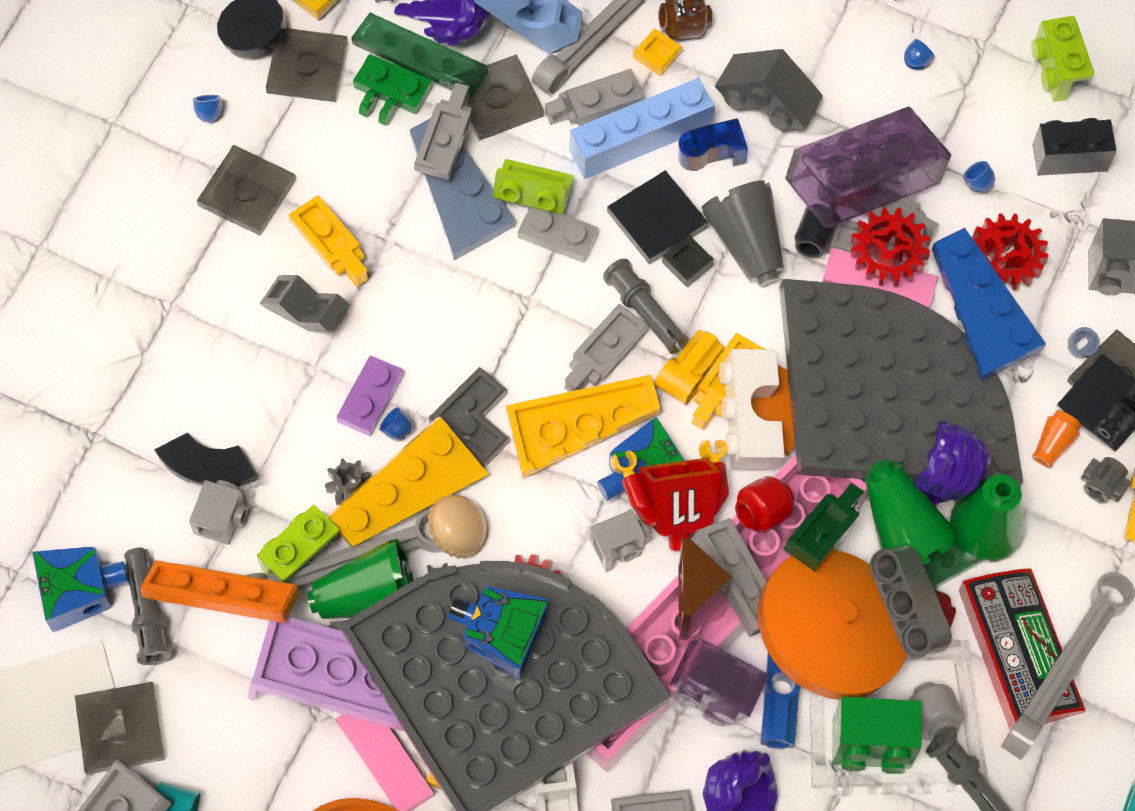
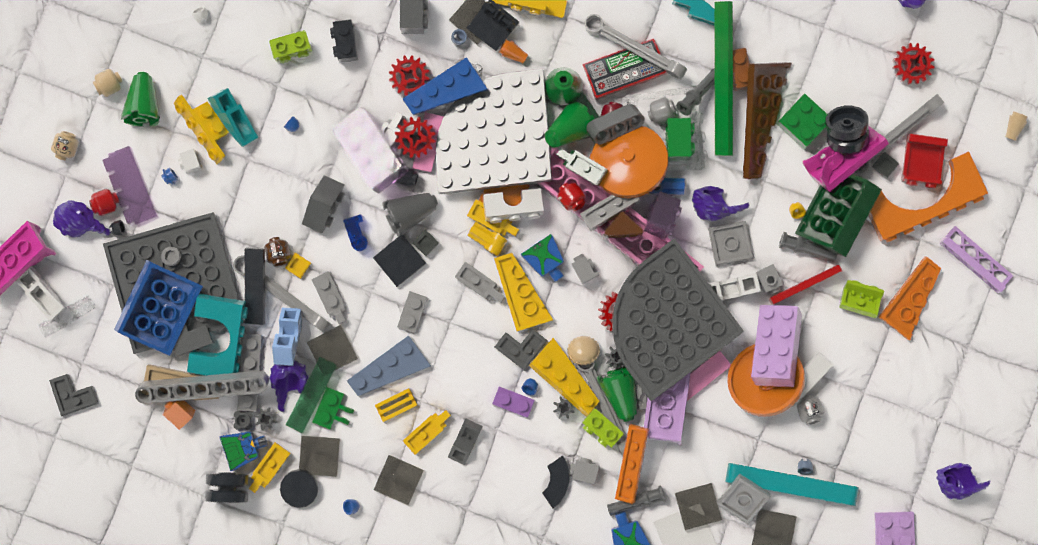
camera: 90 degrees left, 20 degrees up
light grey hinge [414,83,472,180] -> none
torso [448,586,549,680] -> none
lime bracket [493,159,574,215] -> none
light blue brick [569,77,715,179] -> none
dark grey pin [603,258,689,354] -> none
red torso [610,439,729,551] -> none
dark purple hair [916,421,990,505] -> none
blue hinge [963,161,996,192] -> none
dark grey gear [1080,457,1131,504] -> none
none -> yellow tile [375,388,417,422]

